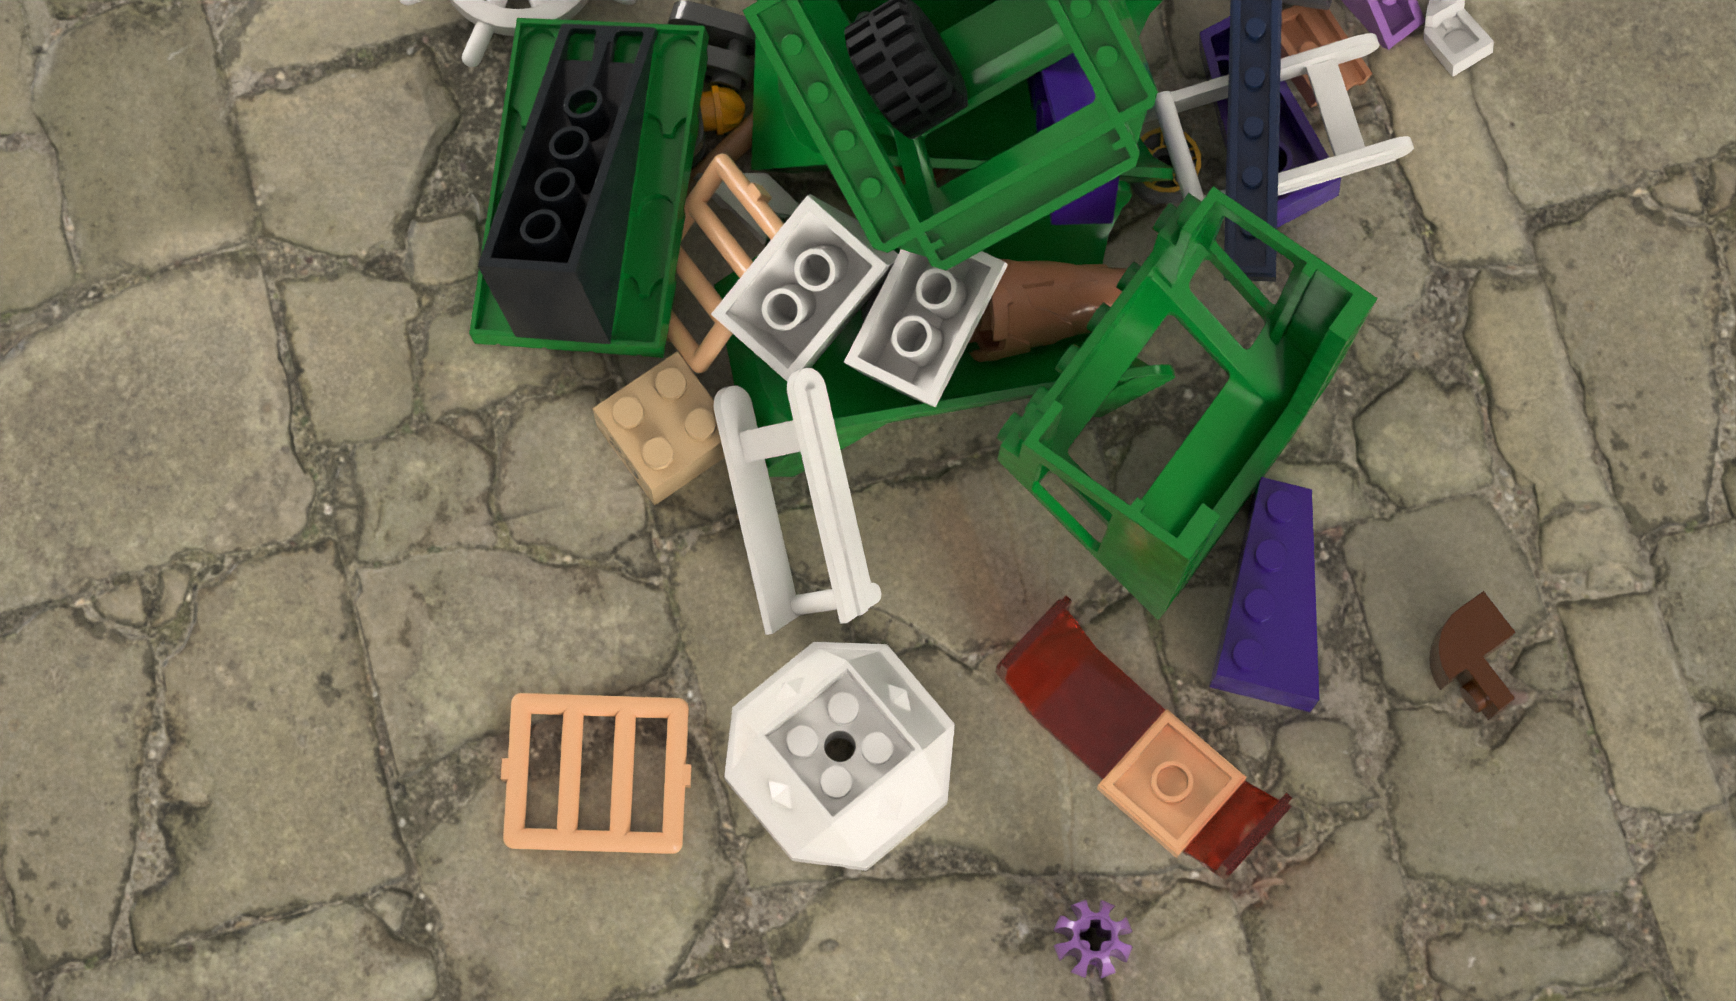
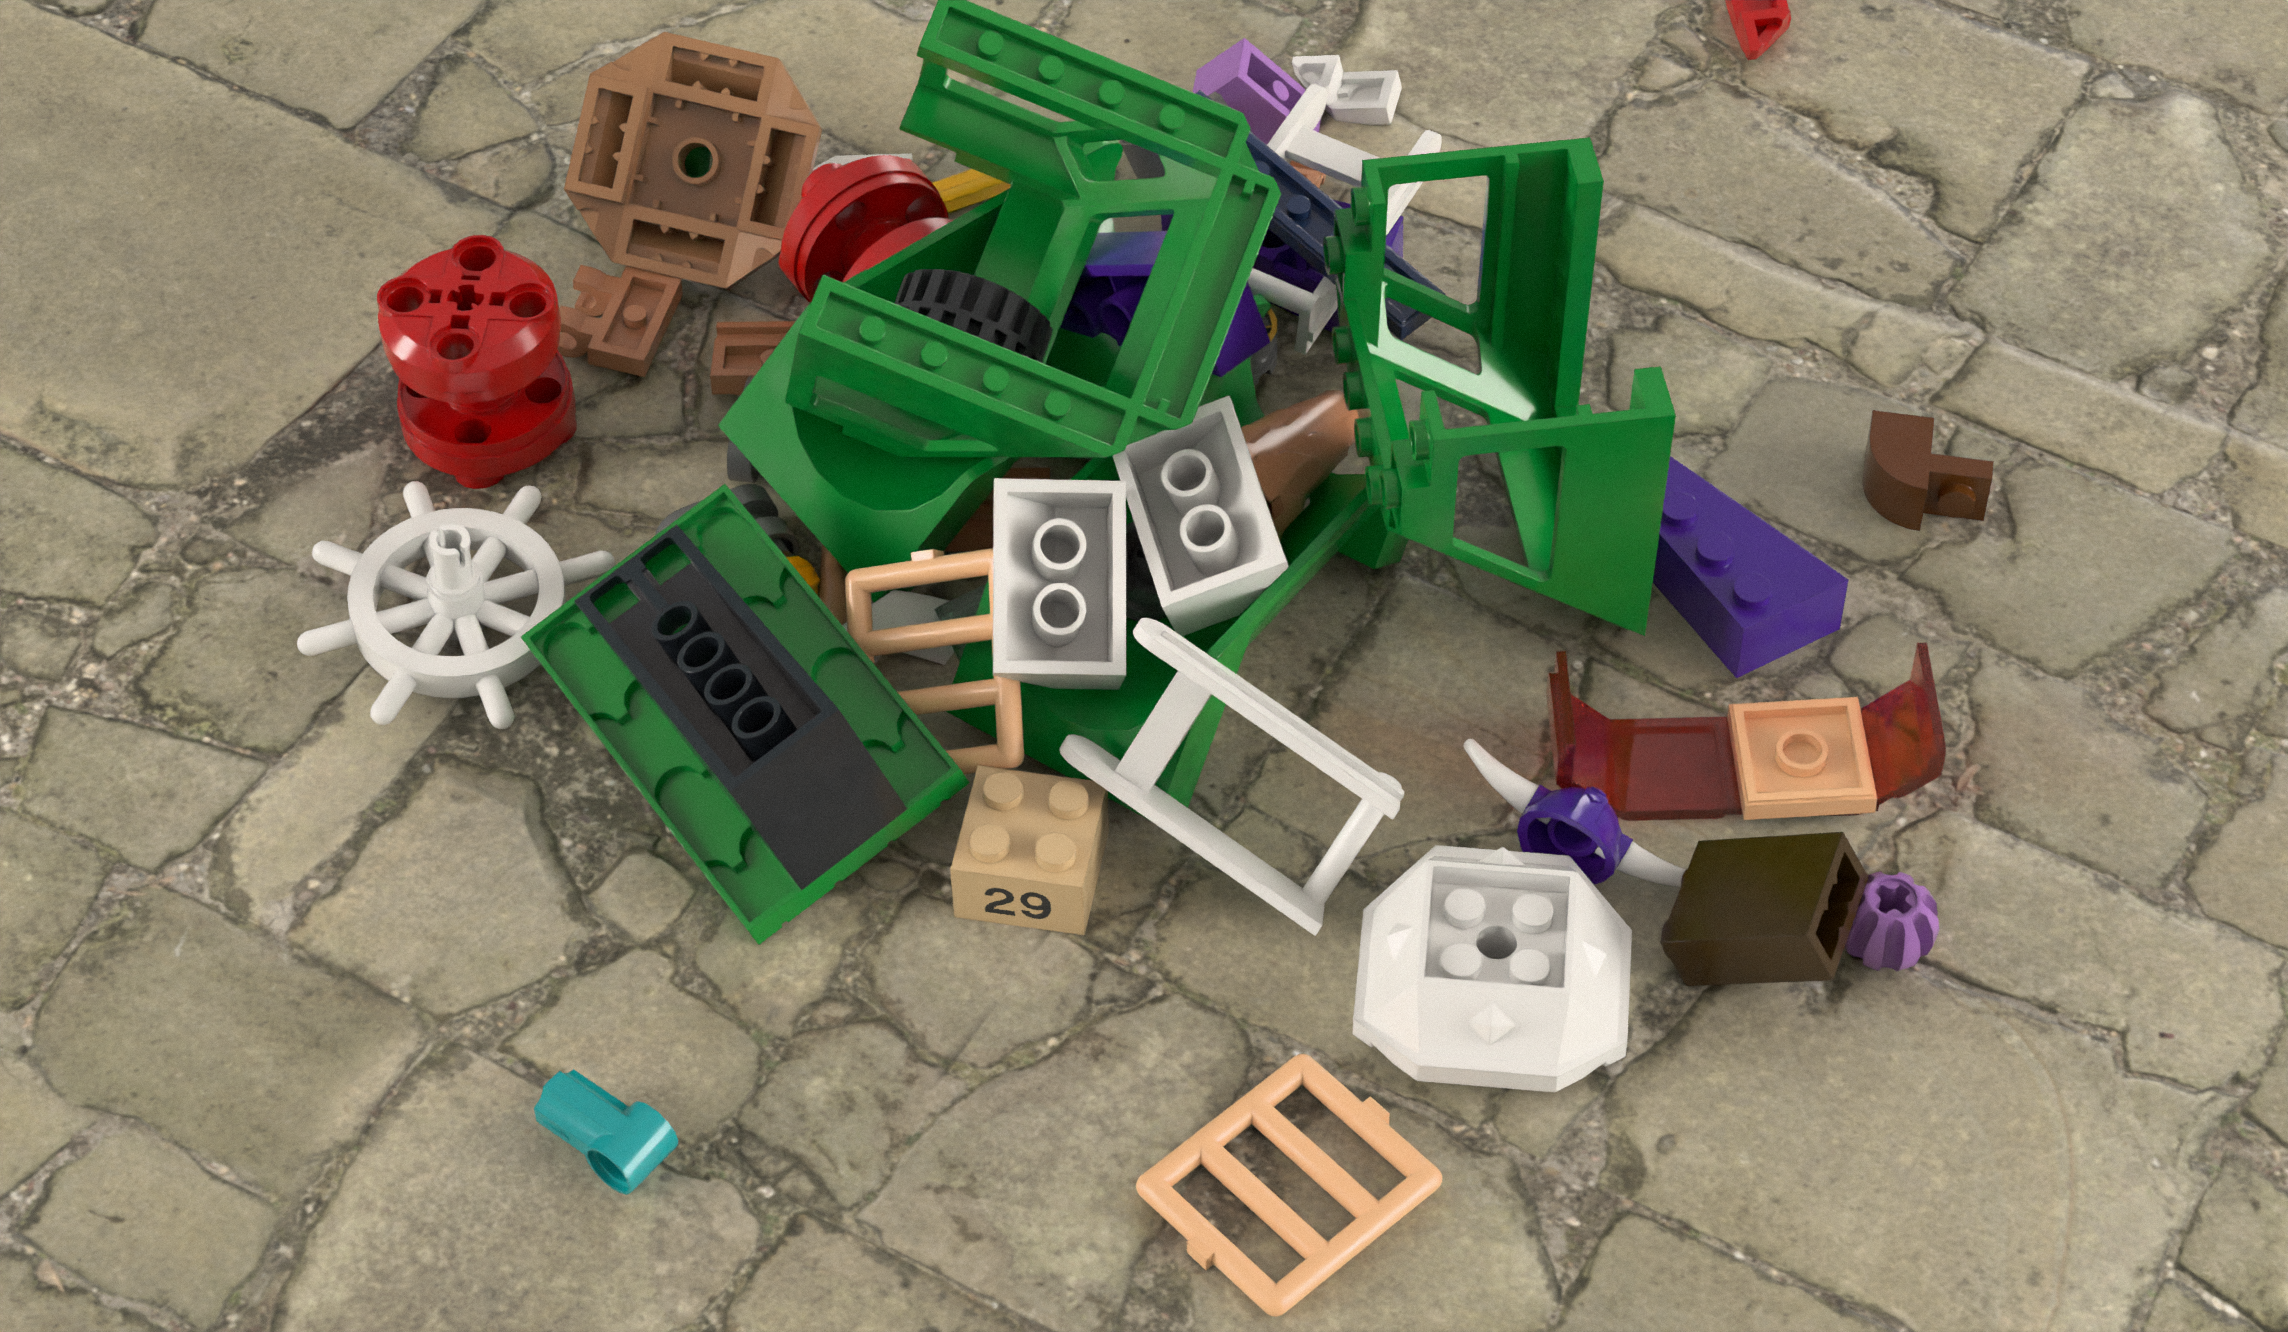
camera: 40 degrees left, 25 degrees down
none -> teal piece [534,1069,679,1195]
none -> dark purple helmet [1463,739,1686,887]
none -> dark brown brick [1660,832,1869,986]

